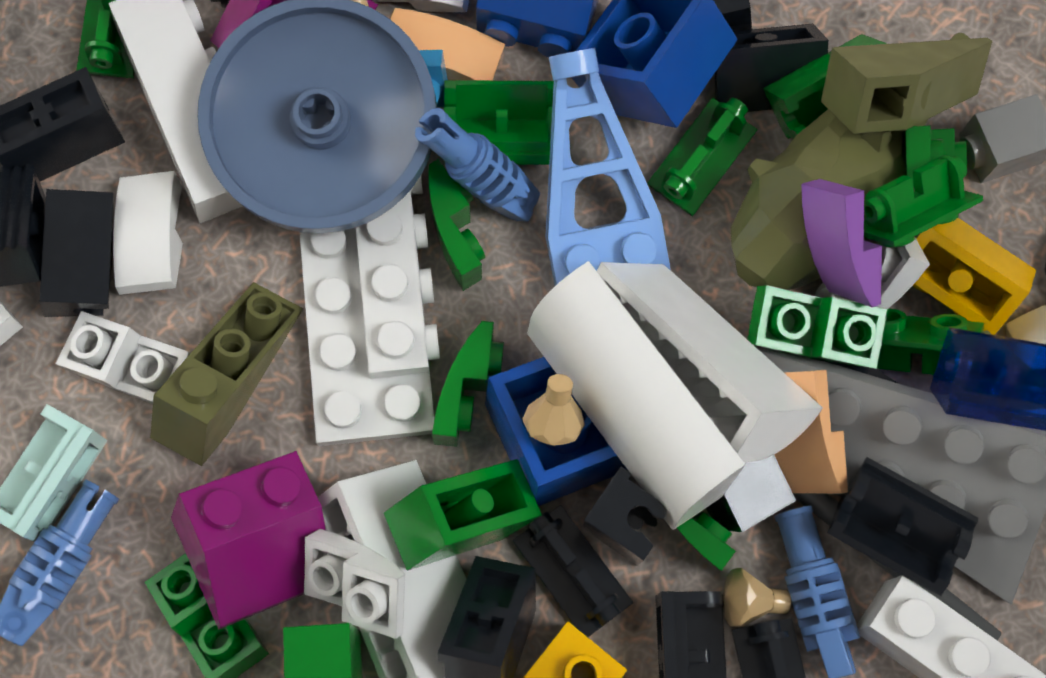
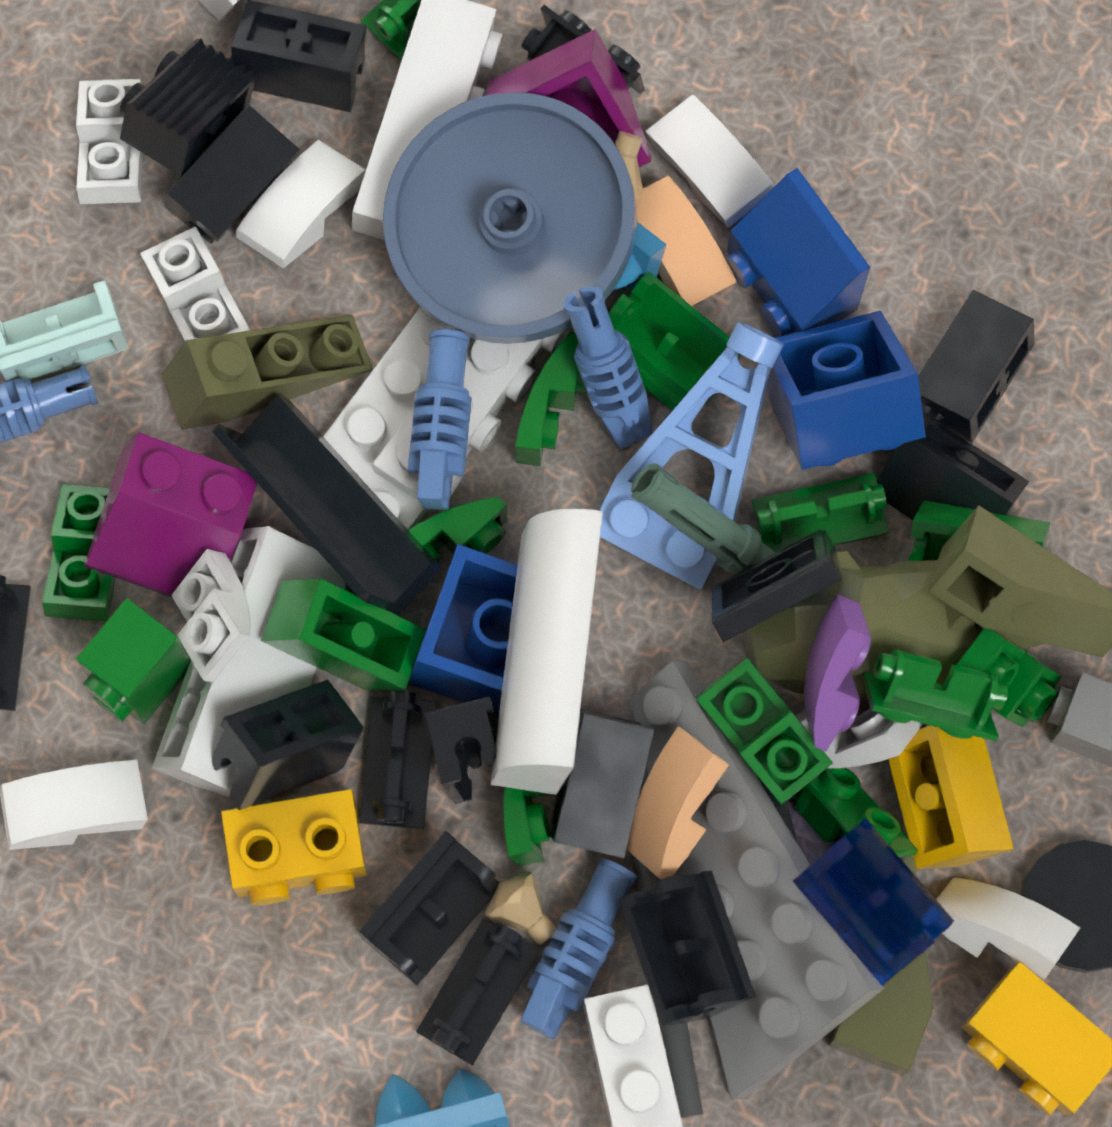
camera: 45 degrees right, 0 degrees up
tan rock [522,374,585,446] -> none
white brick [597,262,823,463] -> none
none -> black panel [212,394,442,614]
none -> medium blue hinge [408,329,472,510]
none -> sand green pin [631,463,776,574]
none -> black tile [712,529,842,643]

